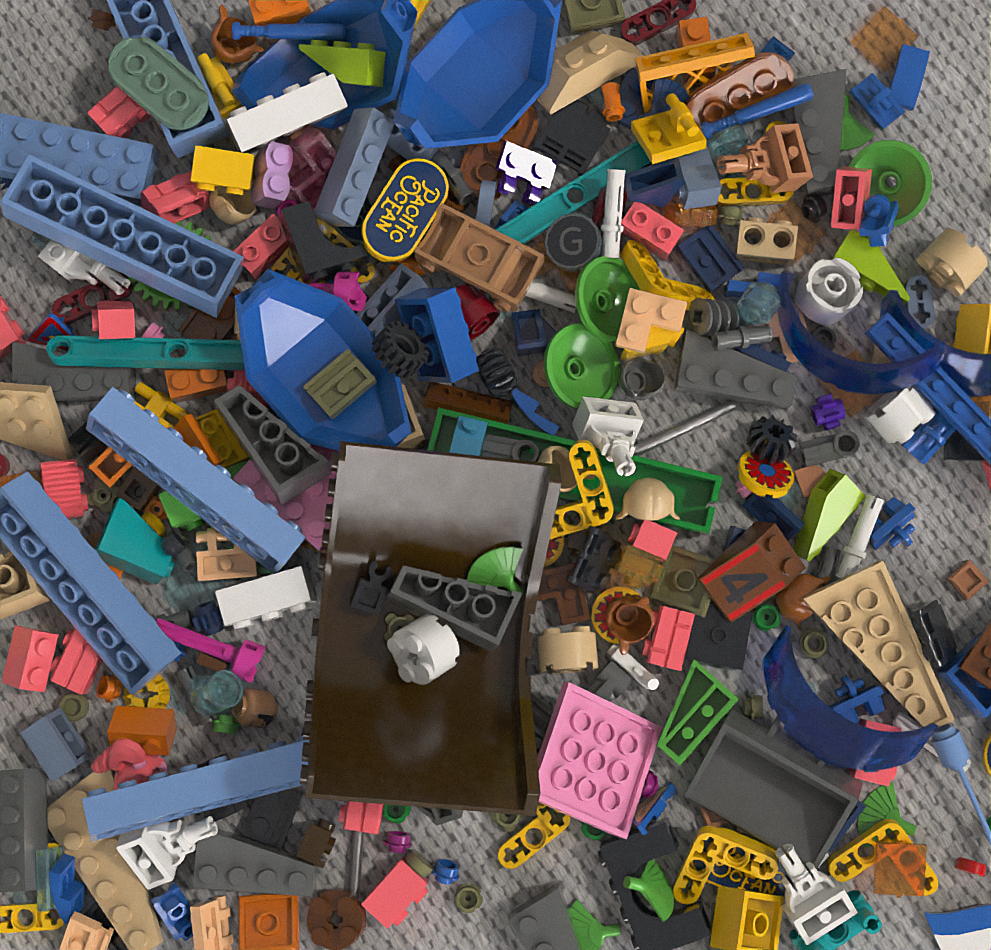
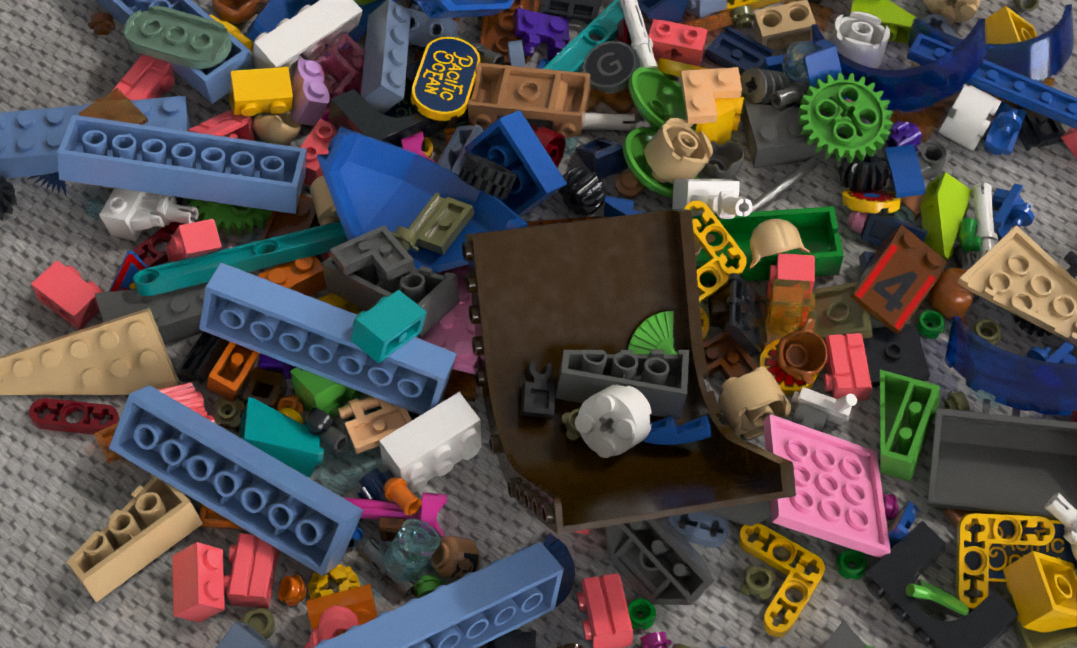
camera: 20 degrees left, 25 degrees down
none -> clear orange piece [79,88,148,125]
none -> flat silver plate [330,225,415,281]
none -> teal brick [351,290,427,363]
none -> orange pin [383,477,422,516]
none -> olive plate [390,226,419,252]
none -> tan brick [643,118,713,184]
none -> blue slope [643,415,711,445]
none -> bright green gear [798,73,893,163]
none -> blue panel [803,39,847,100]
none -> blue slope [884,144,925,198]
none -> green arm [959,218,983,253]

